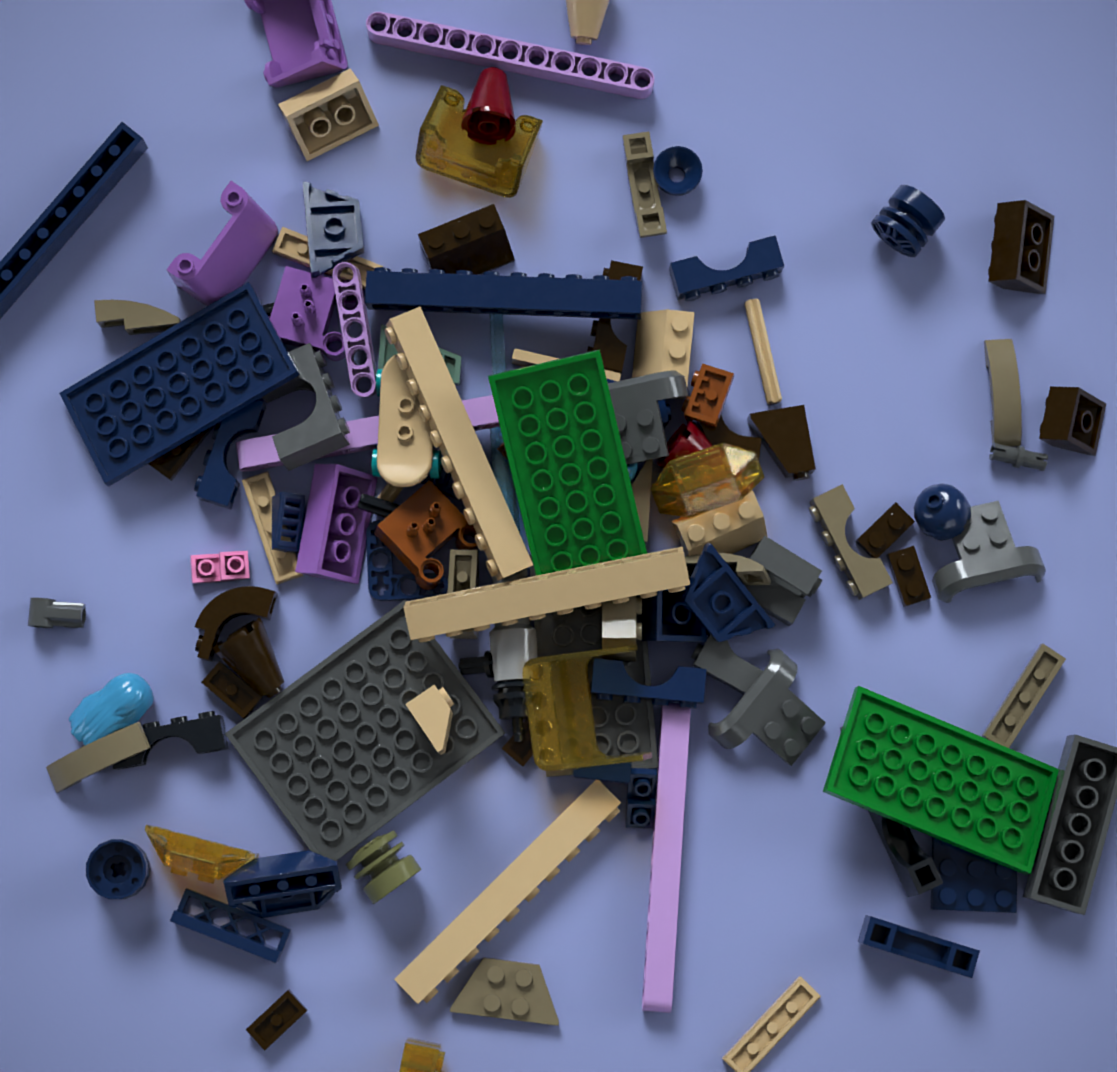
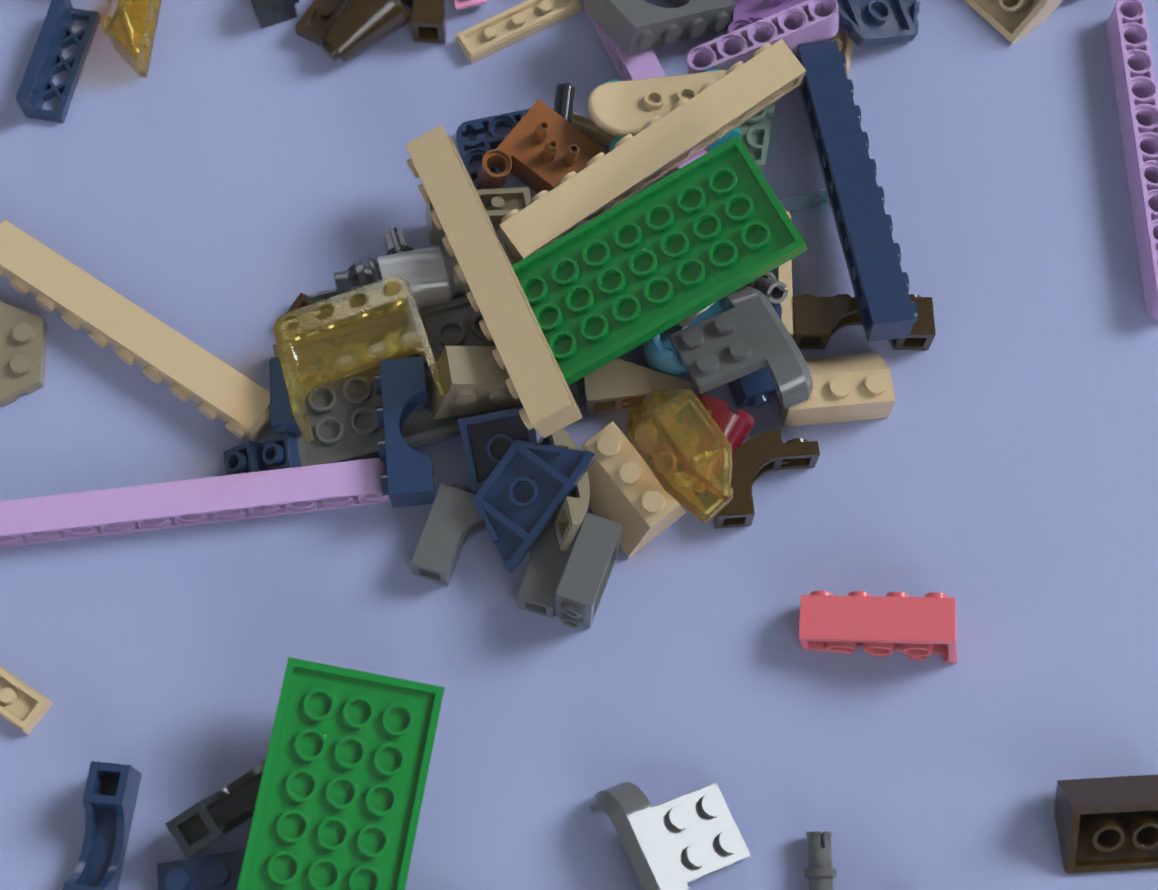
camera: 85 degrees right, 15 degrees down
dark blue wedge [223,850,342,918] -> none
dark grey plate [225,599,506,861] -> none
dark blue slope [272,491,305,554] -> none
medium lavender slope [295,464,378,584] -> none
olive wheel [346,830,422,904] -> none
tan slope [406,685,454,755] -> none
clear yellow windscreen [415,85,543,198] -> none
dark brown slope [418,204,515,275] -> none
dark red cone [461,67,516,145] -> none
dark tan slope [623,131,667,238] -> none
dark blue piece [653,146,703,196] -> none
dark blue arch [669,235,784,301] -> none
dark orange bracket [682,363,734,427] -> none
dark grey piece [708,649,826,766] -> none
tan axle [745,299,782,404] -> none
dark brown slope [747,405,816,481] -> none
dark tan arch [809,484,893,600] -> none
dark brown plate [856,502,915,558] -> none
dark blue wheel [871,185,945,257] -> none
dark brown plate [886,546,931,607] -> none
dark blue cylinder [914,483,971,541] -> none
dark tan slope [984,339,1022,447] -> none
none -> coral wedge [799,590,957,664]

